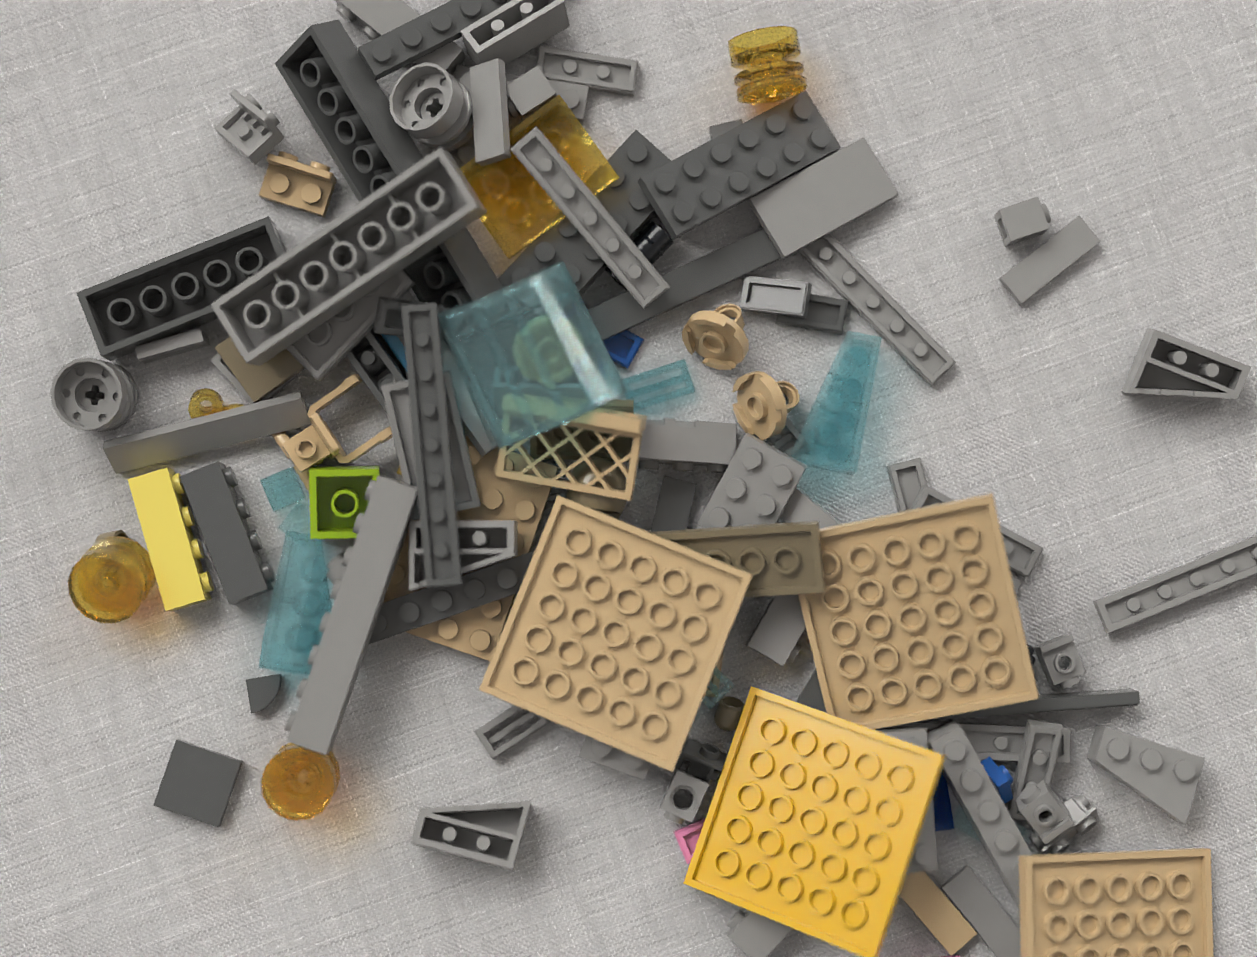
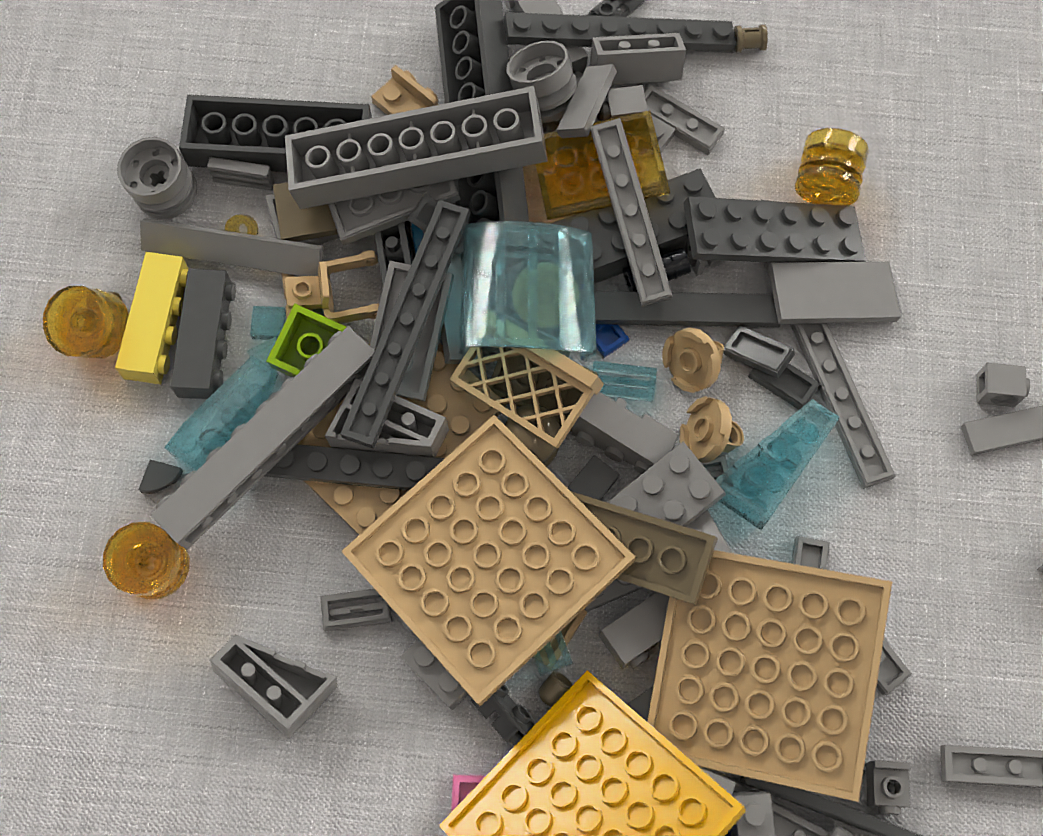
camera: 25 degrees right, 15 degrees down
dark grey tile [153,739,243,827] -> none
light grey bracket [214,89,285,165] -> none
light grey brick [660,769,709,825] -> none

